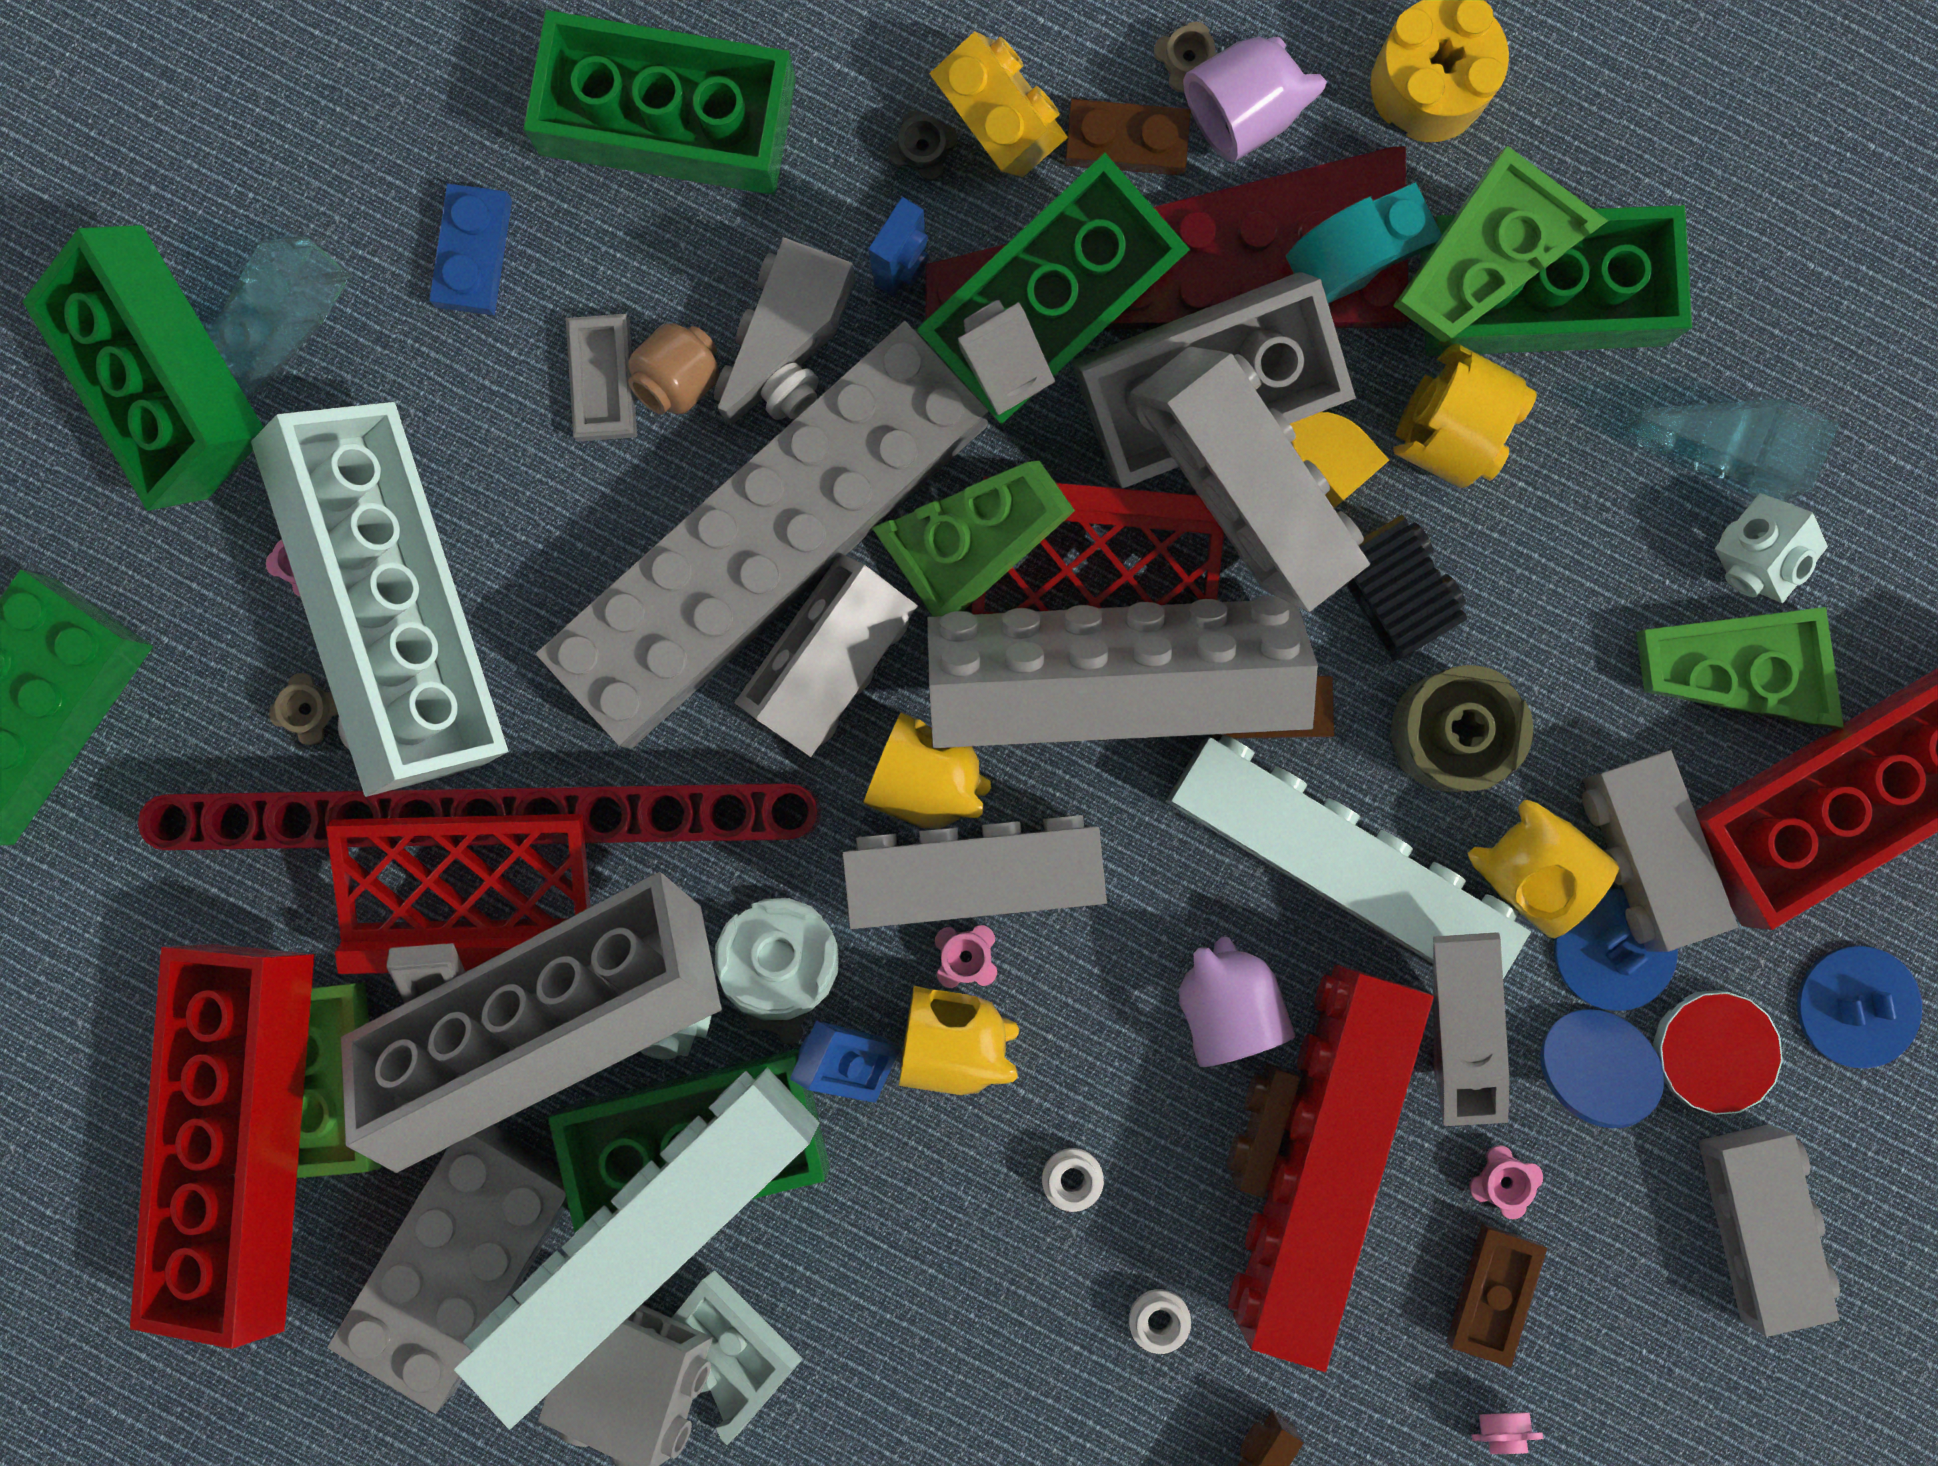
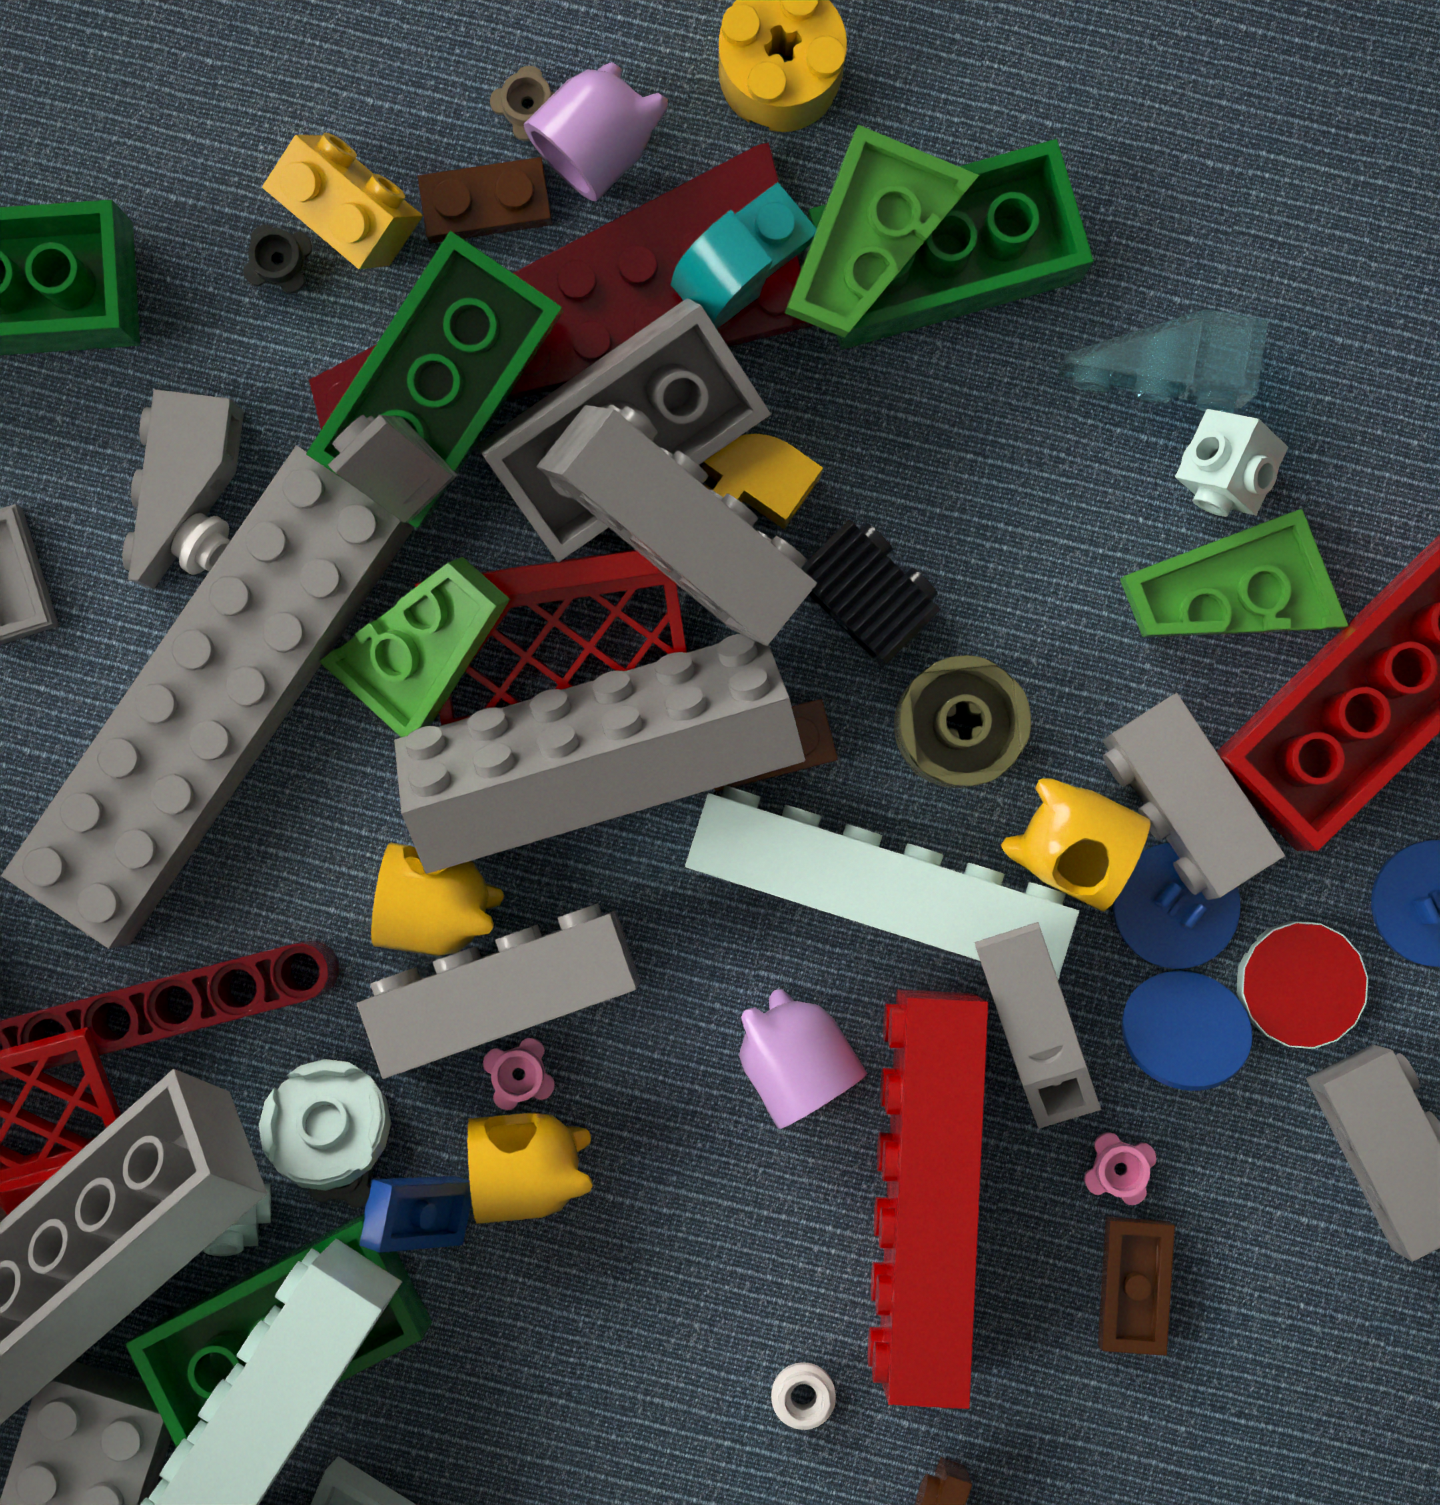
camera: 15 degrees left, 0 degrees up
medium nougat head [628,323,719,415] -> none
light grey brick [734,553,918,757] -> none
blue plate [868,196,929,297] -> none
white plate [1042,1148,1104,1212] -> none
reddish brown plate [1227,1062,1300,1198] -> none
yellow brick [1393,343,1537,488] -> none
bright pink plate [1471,1413,1543,1454] -> none

